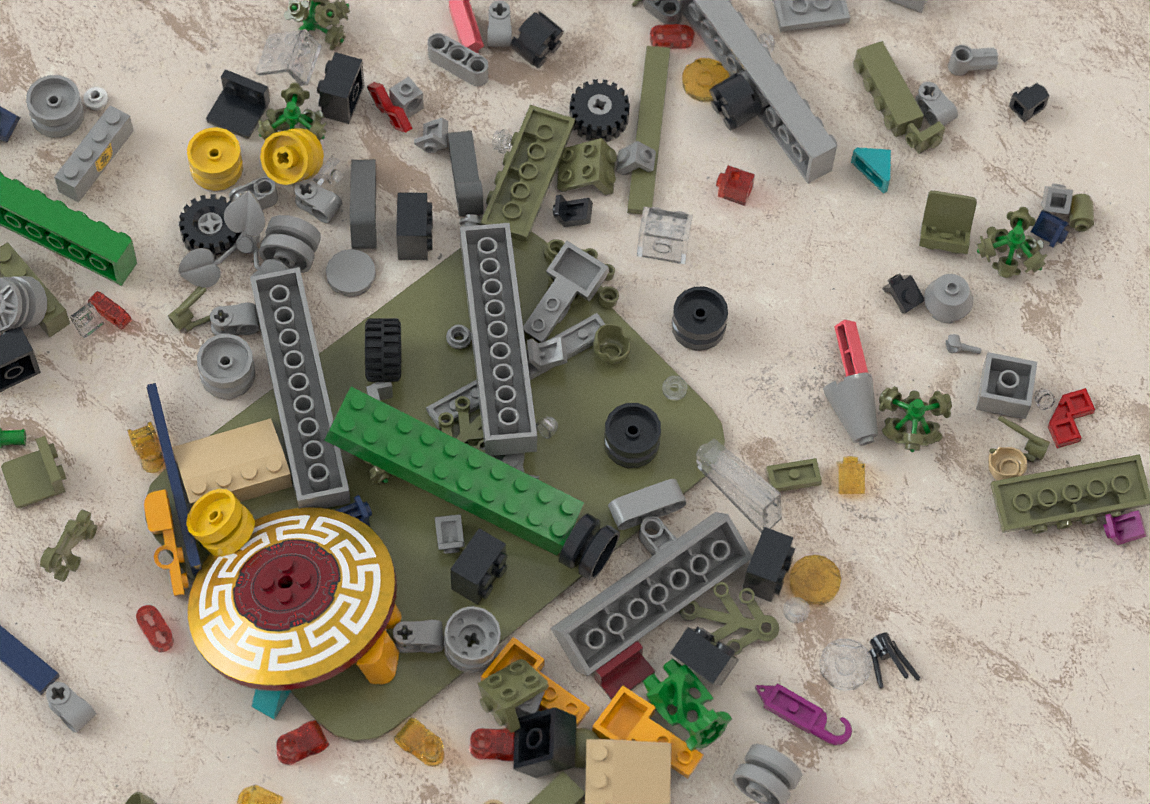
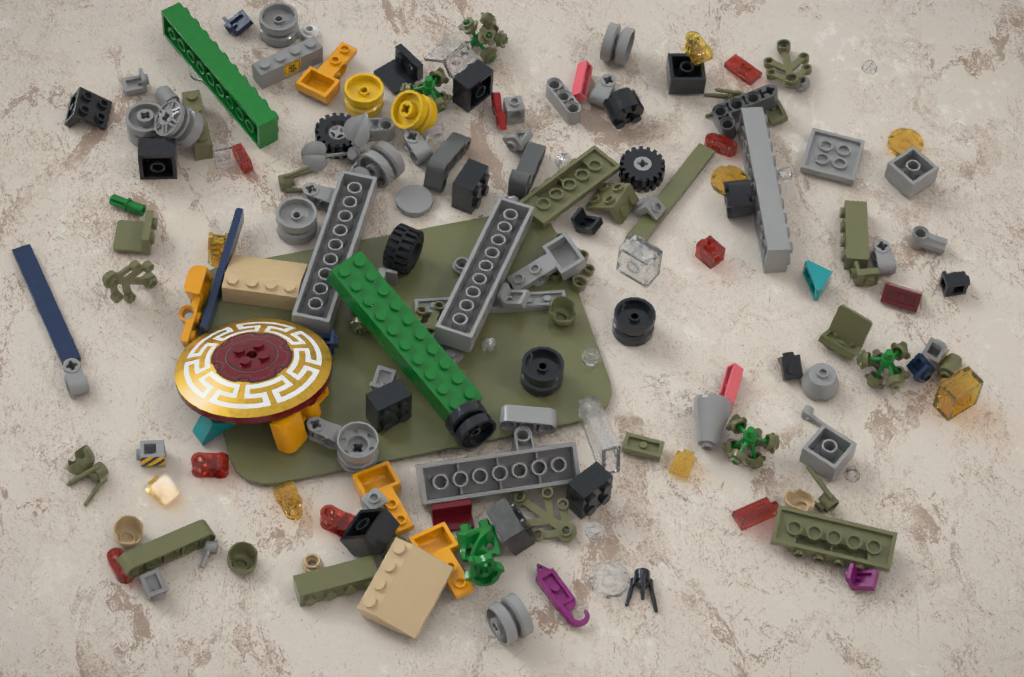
camera: 25 degrees right, 10 degrees down
clear red beam [136,605,174,652] -> none
yellow wheel [186,489,255,557] -> none
olive bracket [478,659,549,733] -> none
clear yellow tile [789,555,841,605] -> none
red tile [1048,388,1096,448] -> none
none -> light grey brick [136,440,165,468]
none -> light orange plate [295,42,357,105]
none -> clear red panel [732,497,779,531]
none -> dark red panel [880,282,923,312]
none -> clear yellow brick [932,366,984,421]

